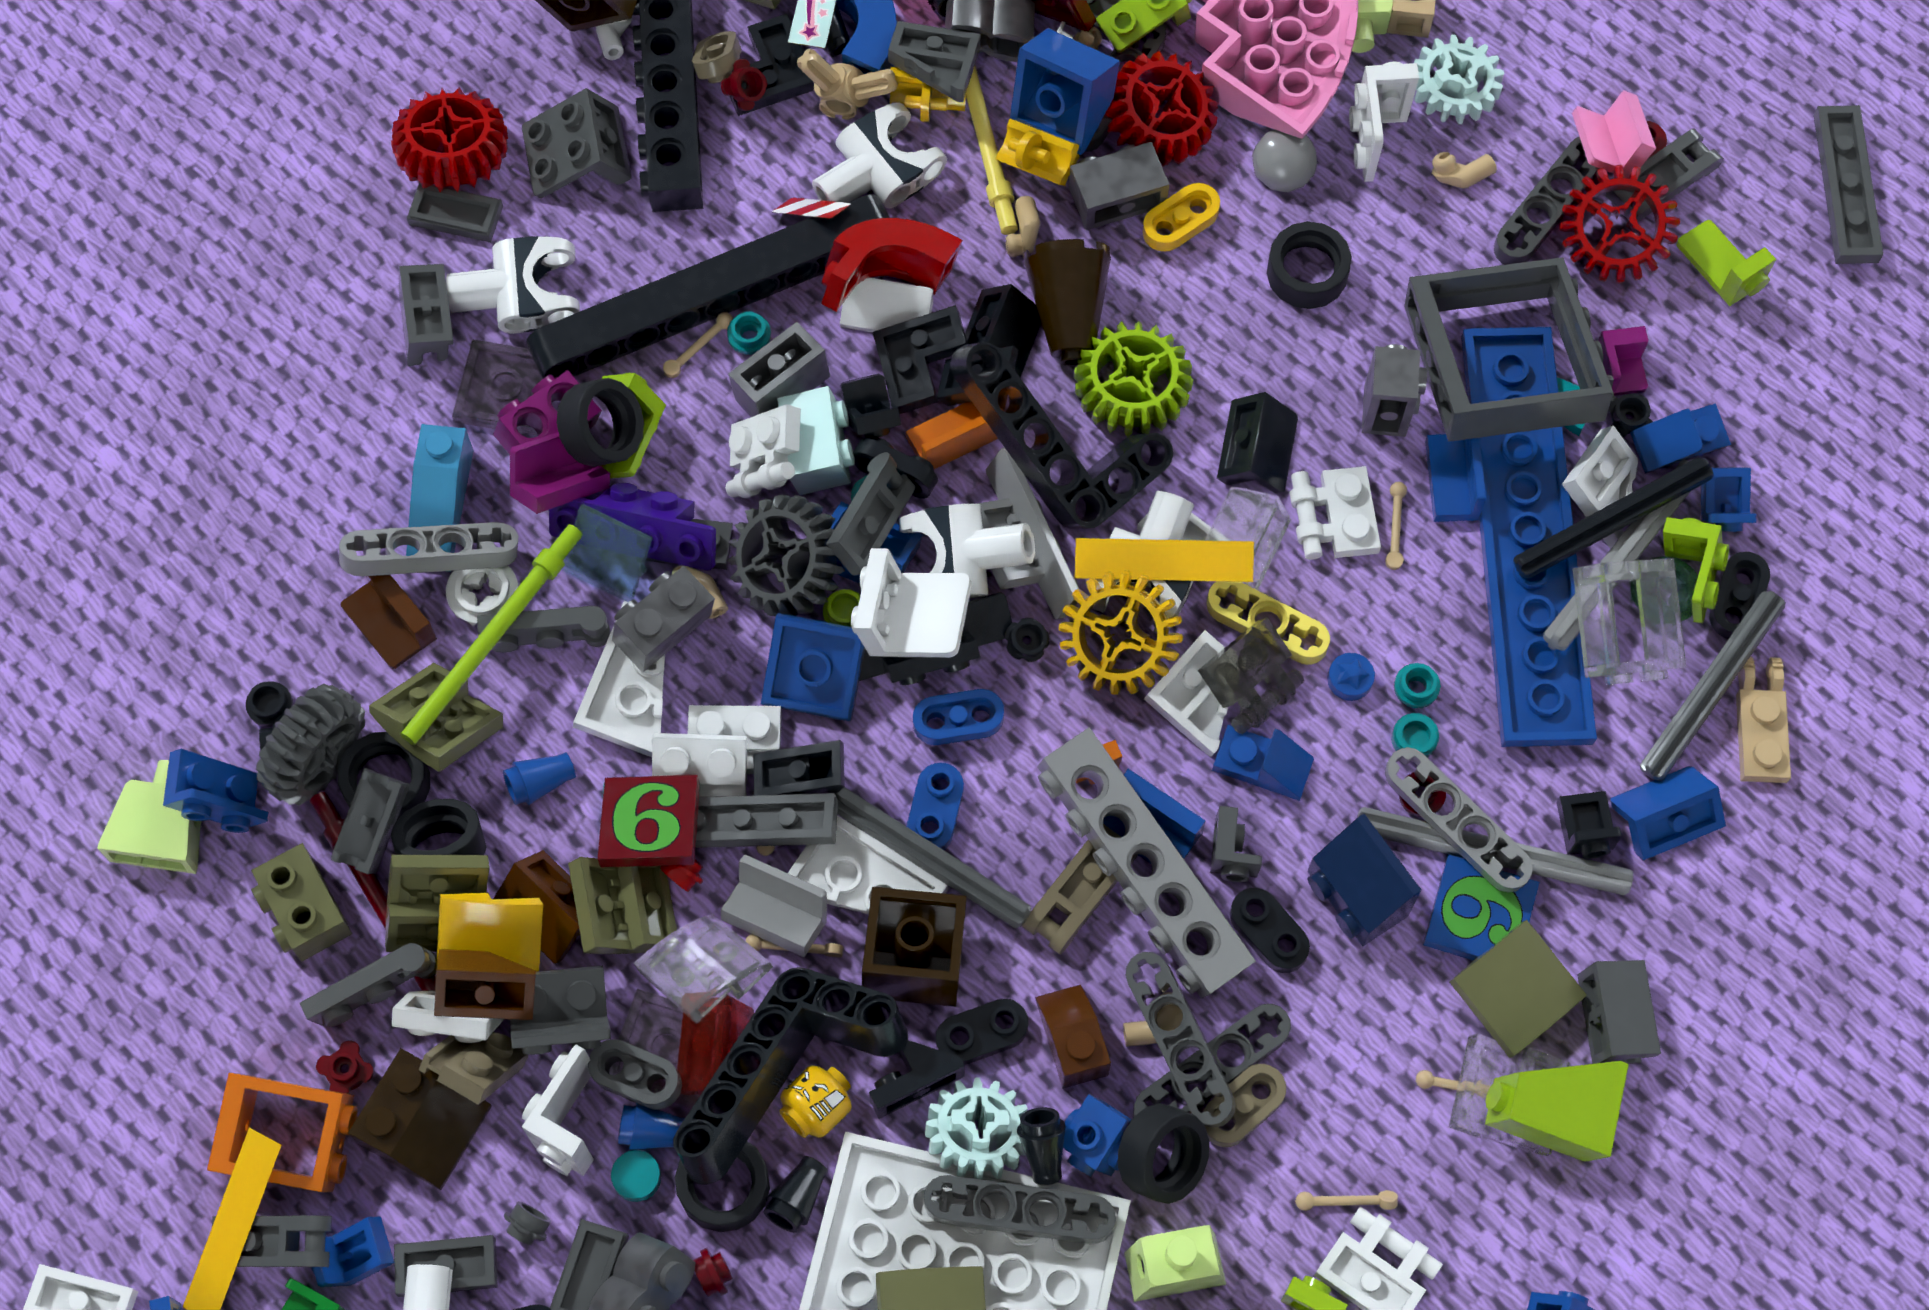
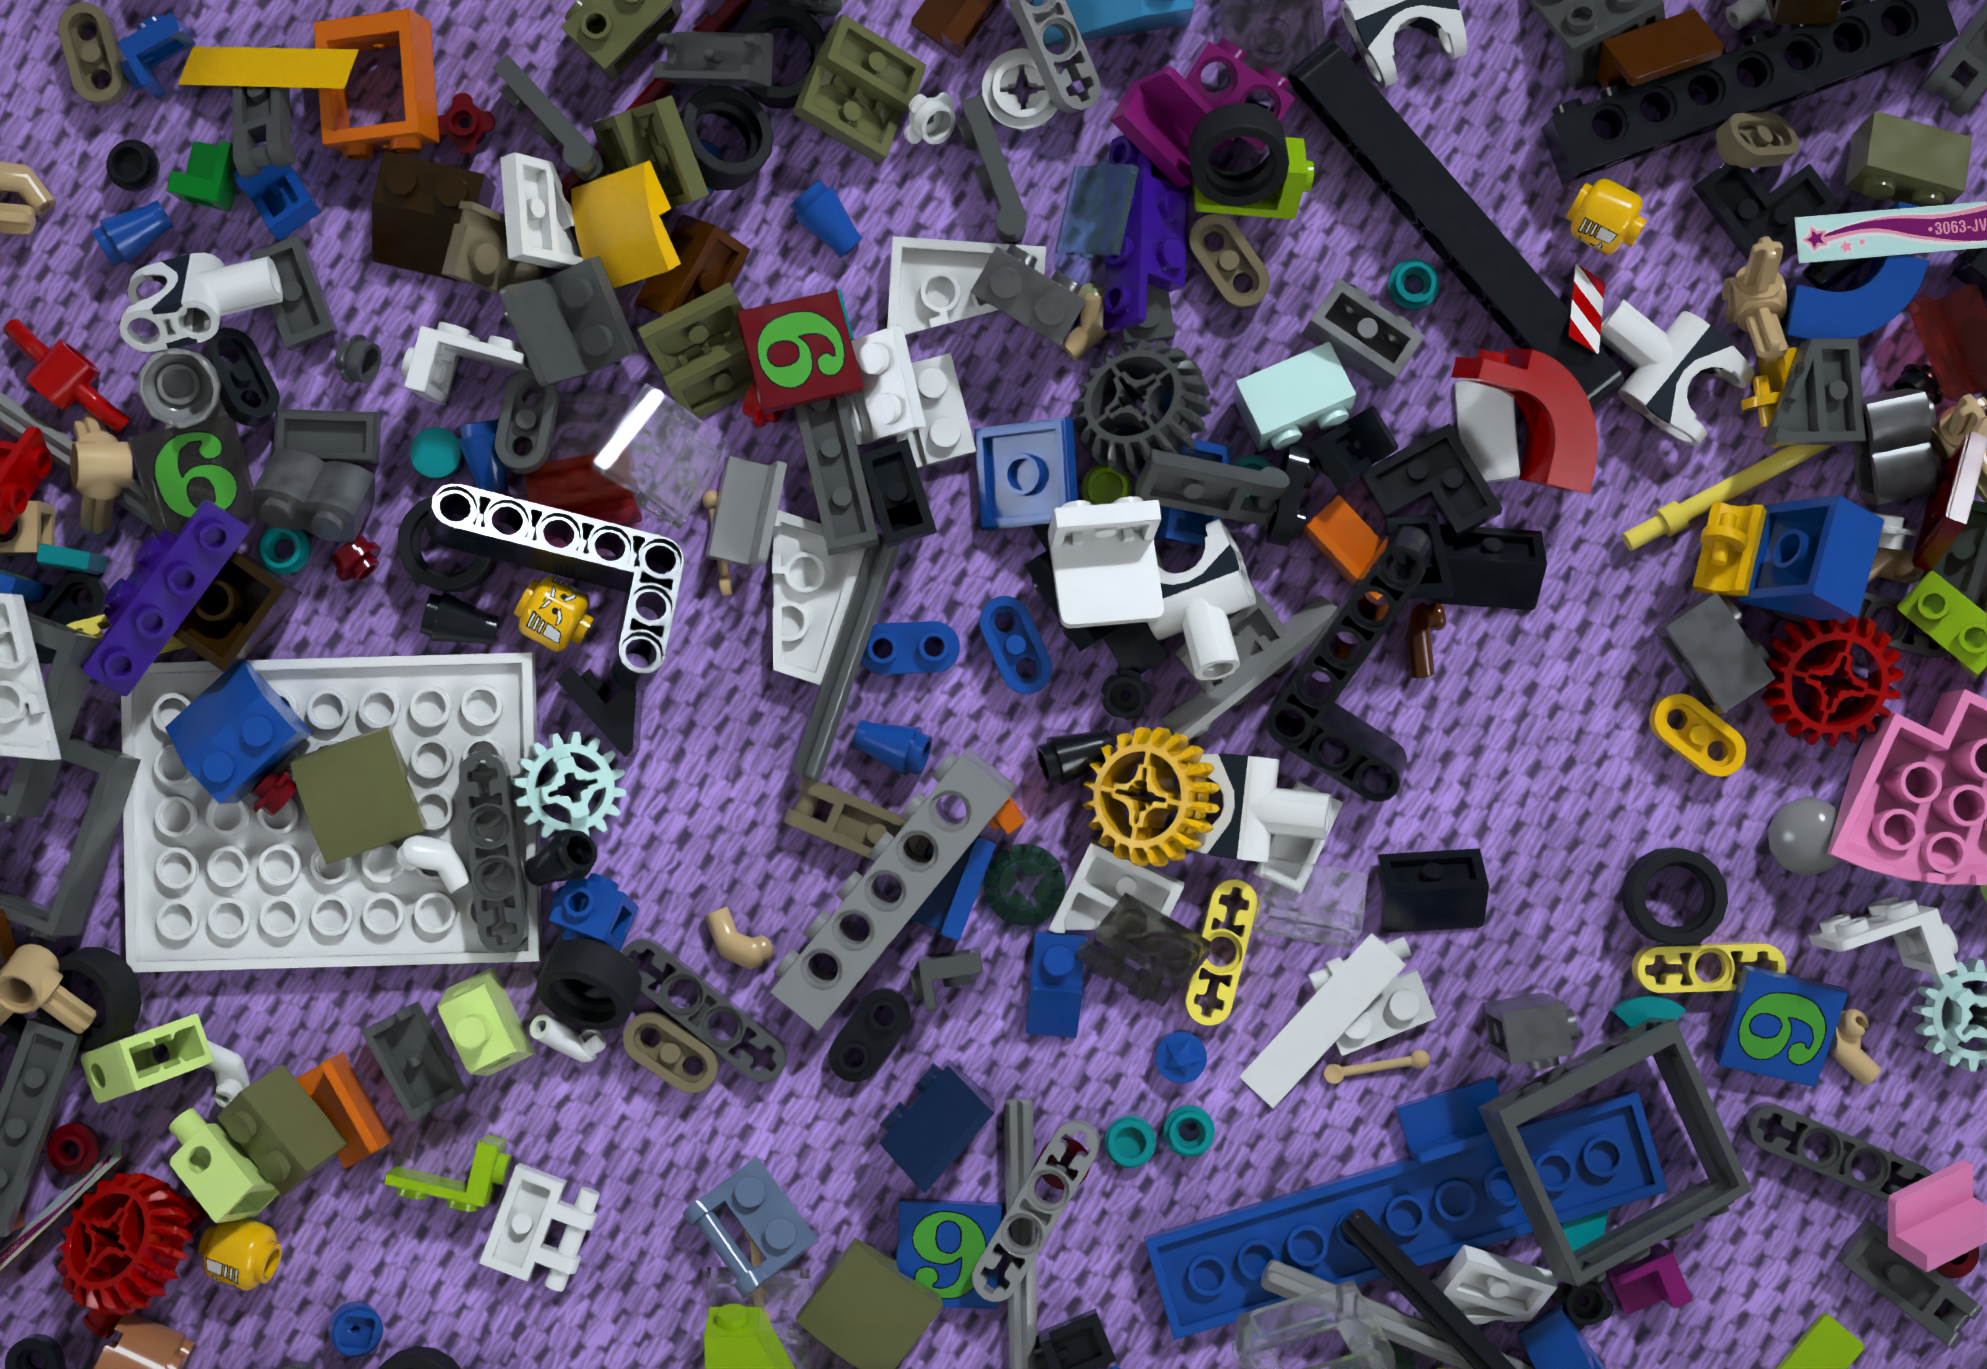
camera: 70 degrees right, 20 degrees up
lime bar [400,524,583,745] -> none
reddish brown slope [434,949,536,1020] -> none
tan hinge [663,312,733,378] -> none
dark red plate [721,59,767,111] -> none
white plate [725,404,801,498] -> none
dark brown slope [861,887,967,1007] -> none
black plate [936,999,1028,1065] -> none
tan arm [1005,196,1041,258] -> none
dark brown cone [1024,239,1111,366] -> none
reddish brown slope [1035,984,1111,1089] -> none
lime gear [1074,320,1193,437] -> none
yellow sticker [1075,538,1254,582] -> none
dark grey beam [1125,952,1236,1128] -> none
tan hinge [1295,1190,1398,1211] -> none
red gear [1559,165,1680,284] -> none
none -> white arm [397,835,472,894]
none -> white arm [530,1014,606,1063]
none -> sand blue plate [683,1157,819,1298]
none -> blue cone [852,720,932,776]
none -> white plate [904,93,956,145]
none -> clear green gear [984,844,1066,926]
none -> black cone [1036,729,1115,786]
none -> dark tan plate [1188,214,1270,310]
none -> white sticker [1240,933,1406,1108]
none -> reddish brown arm [1405,602,1446,678]
none -> yellow head [1565,178,1647,255]
none -> reddish brown panel [1597,9,1724,89]
none -> teal tile [1610,995,1686,1028]
none -> light yellow beam [1632,942,1786,993]
none -> blue tile [1713,965,1848,1087]

